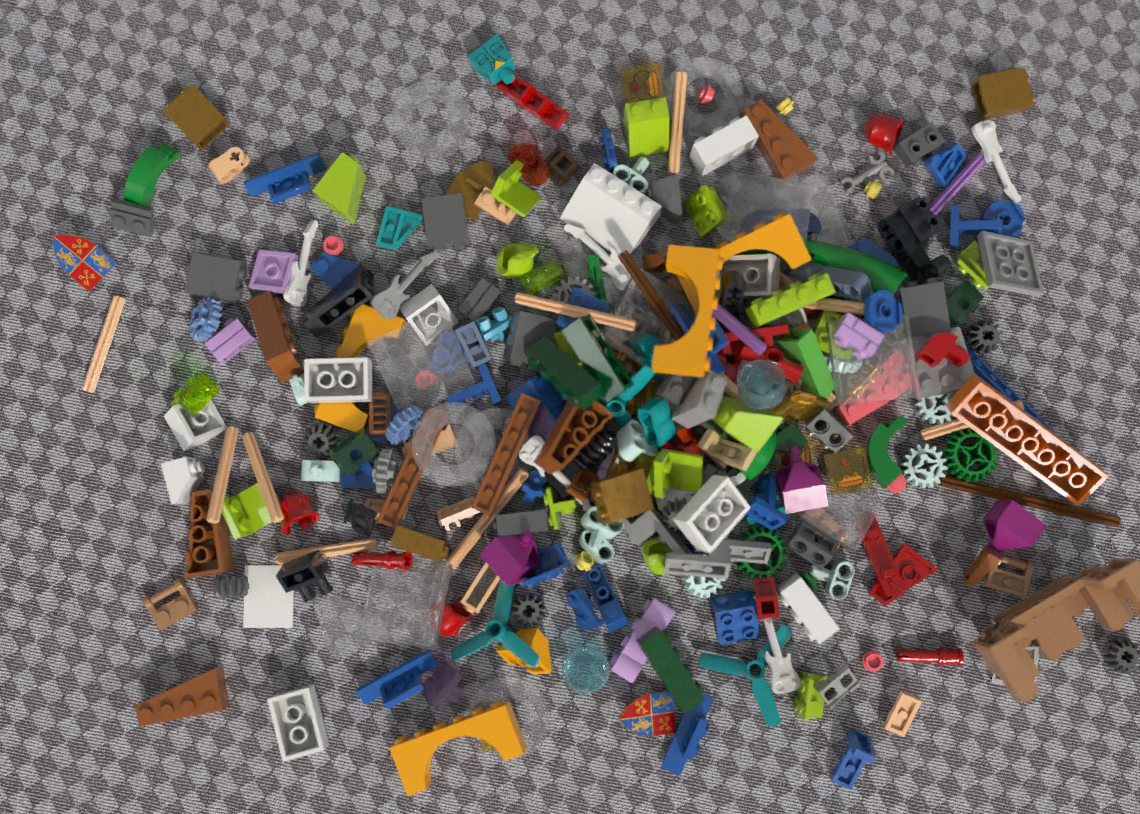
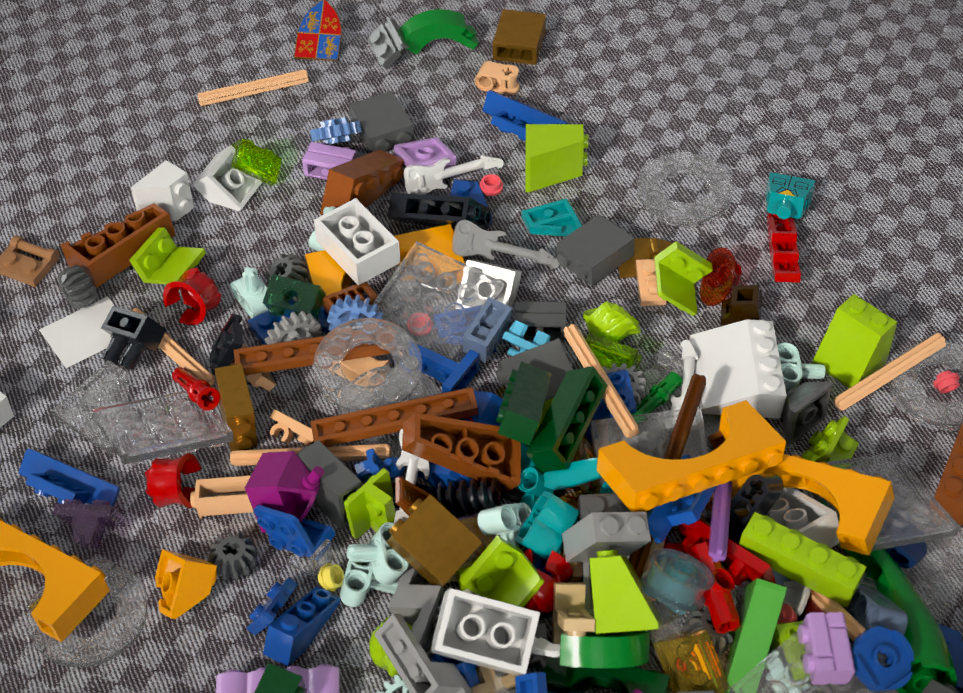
camera: 60 degrees right, 35 degrees down
light nougat axle [207,426,239,524] -> none
light nougat axle [242,432,284,523] -> none
teal piece [451,579,540,668] -> none
clear light blue wheel [563,645,609,694] -> none
blue wing [599,128,617,173] -> none
clear yellow tile [620,63,665,104] -> none
white brick [689,115,759,177] -> none

